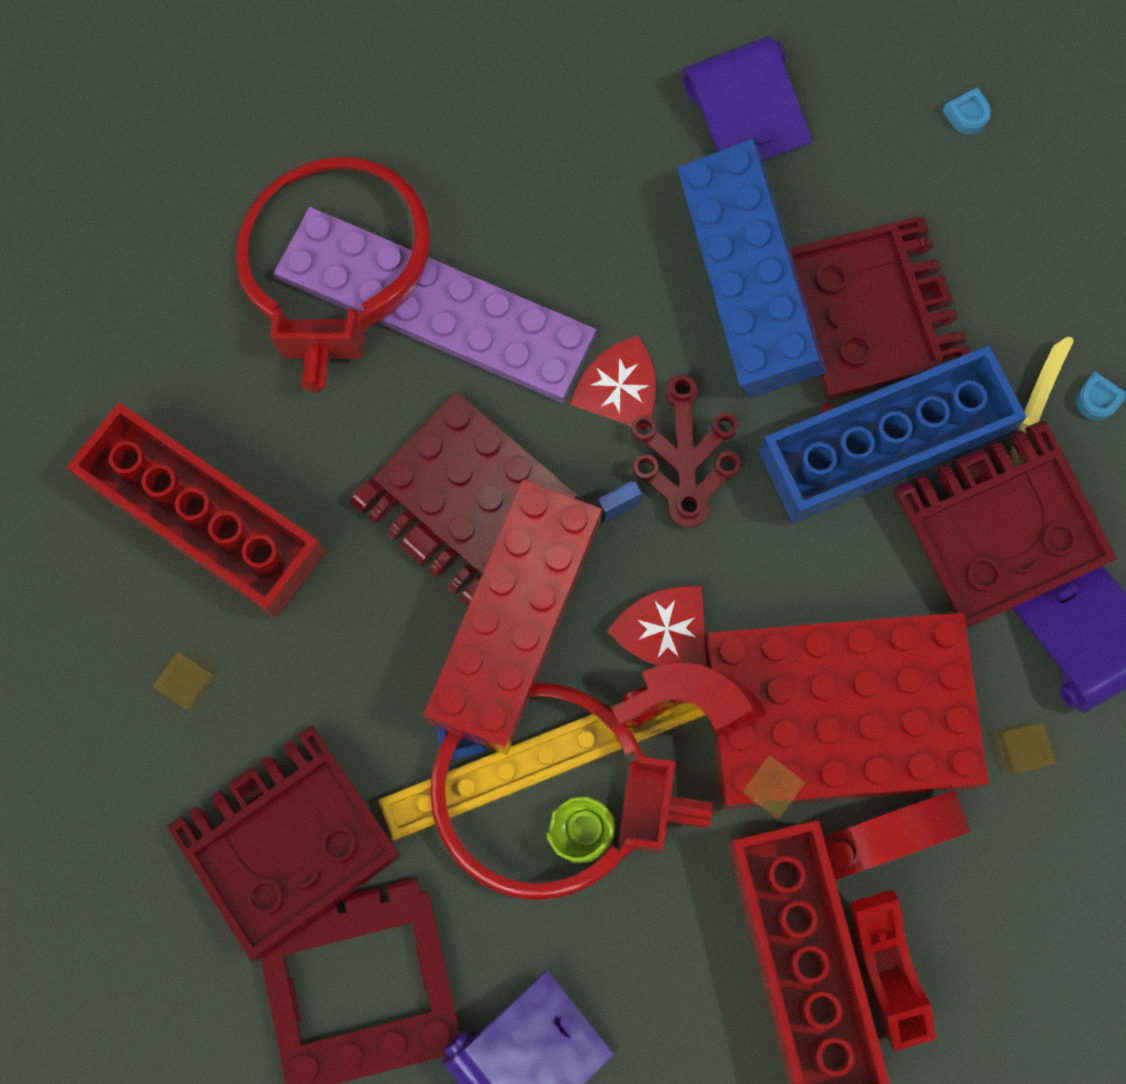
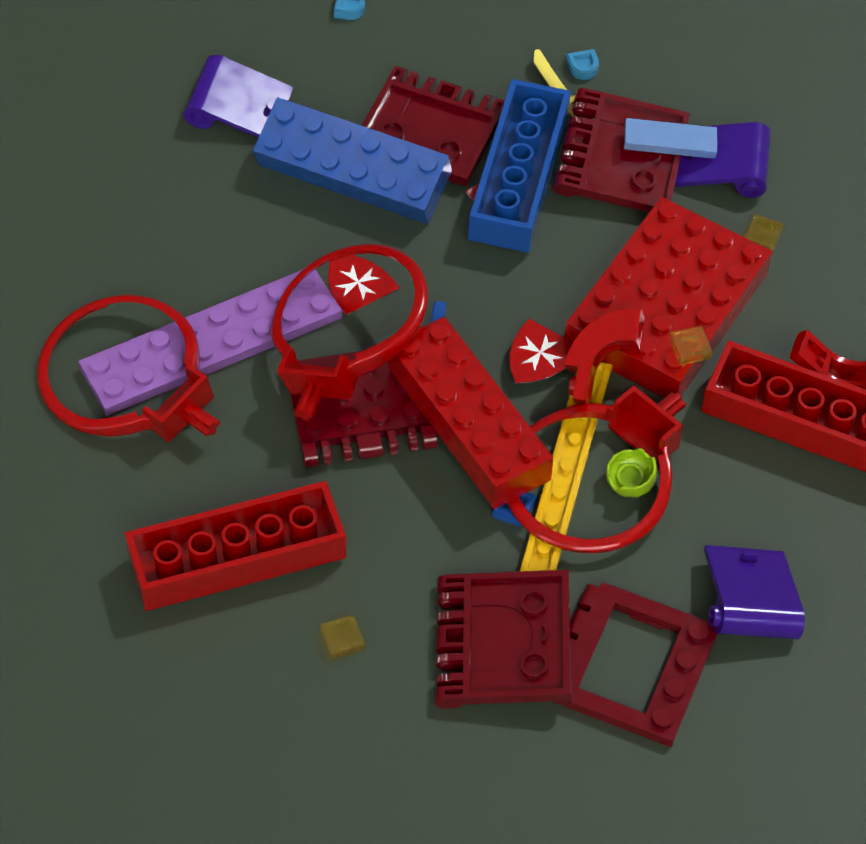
camera: 55 degrees left, 20 degrees down
dark red plant [631,374,741,528] -> none
red arch [824,790,971,880] -> none
none -> red brick [271,244,428,421]
none -> medium blue tile [624,118,717,159]

